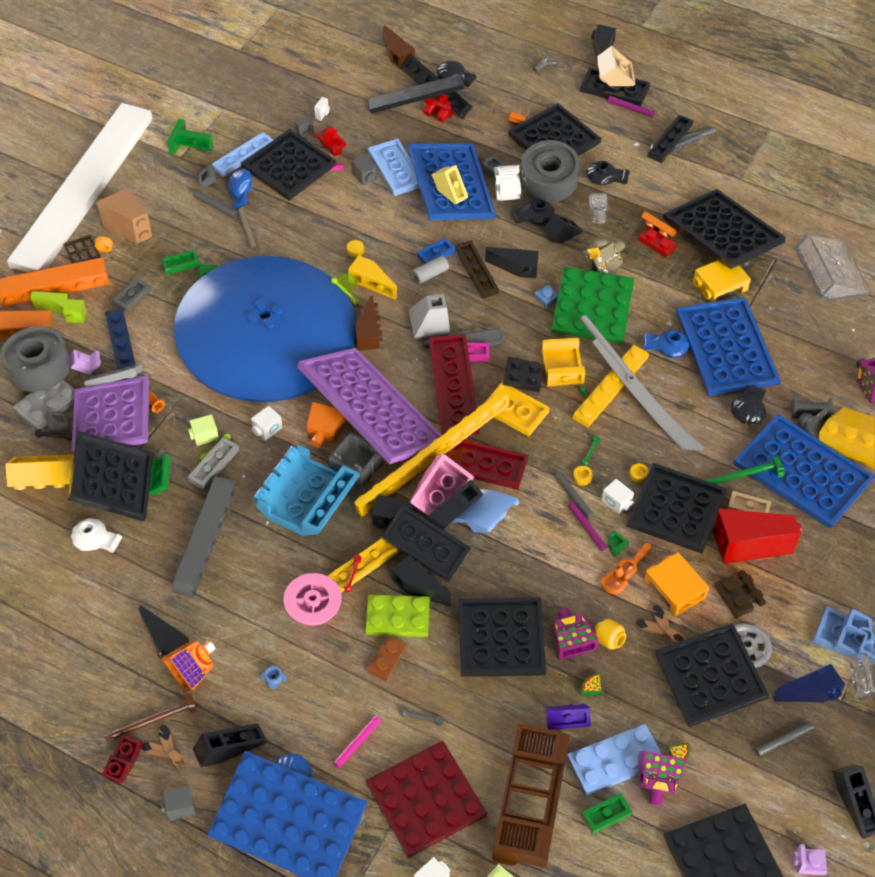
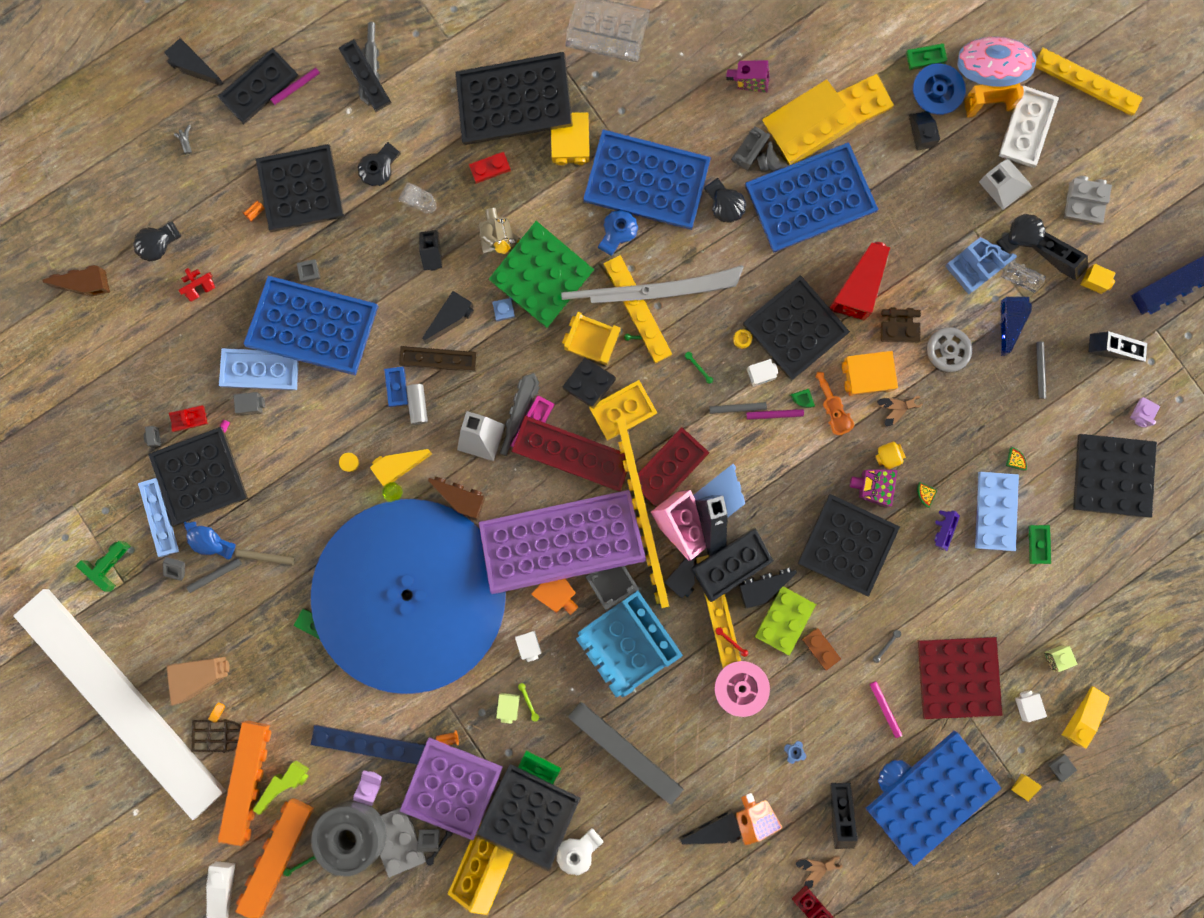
camera: 65 degrees left, 30 degrees up
light grey plate [84,364,143,387] -> none
reddish brown piece [105,689,197,740] -> none
dark grey plate [112,278,151,312] -> none
dark grey brick [160,785,196,821] -> none
green plate [161,250,200,275] -> none
light grey plate [188,437,239,490] -> none
white plate [315,97,330,121] -> none
lime hinge [331,277,359,305] -> none
black tile [369,74,464,114] -> none
black tile [401,54,473,119] -> none
light yellow slope [432,165,468,204] -> none
reddish brown piece [492,723,570,868] -> none
white brick [494,165,521,201] -> none
black animal [511,199,555,225] -> none
dark grey piece [521,140,580,202] -> none
yellow tile [573,466,593,485] -> none
tan slope [597,46,635,86] -> none
magenta torso [638,751,685,806] -> none
orange plate [641,211,677,237] -> none
black plate [655,623,769,727] -> none
green piece [704,456,784,484] -> none
tan plate [728,491,771,513] -> none

